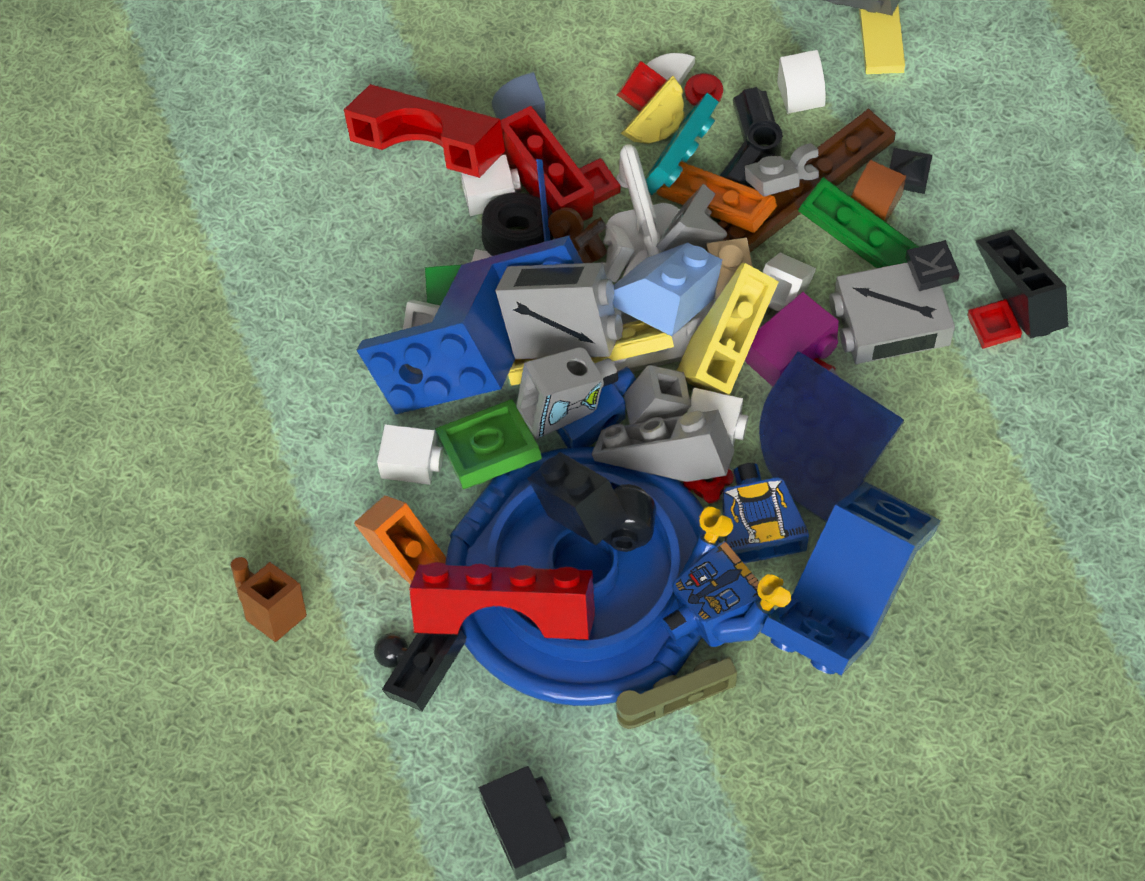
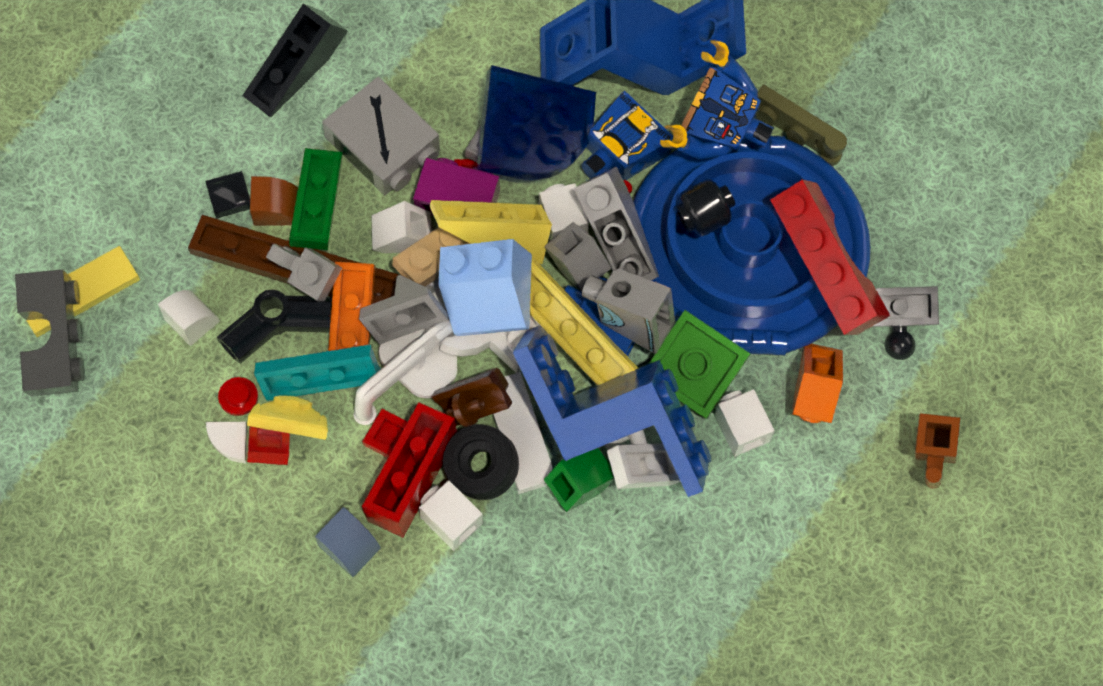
camera: 130 degrees left, 5 degrees up
red arch [344,84,505,178] -> none
black brick [478,766,571,880] -> none
light grey brick [495,263,623,359] -> none
black brick [527,452,628,546] -> none
blue piece [536,159,550,242] -> none
white tile [601,225,635,282] -> none
black tile [905,240,960,291] -> none
red tile [967,299,1022,349] -> none

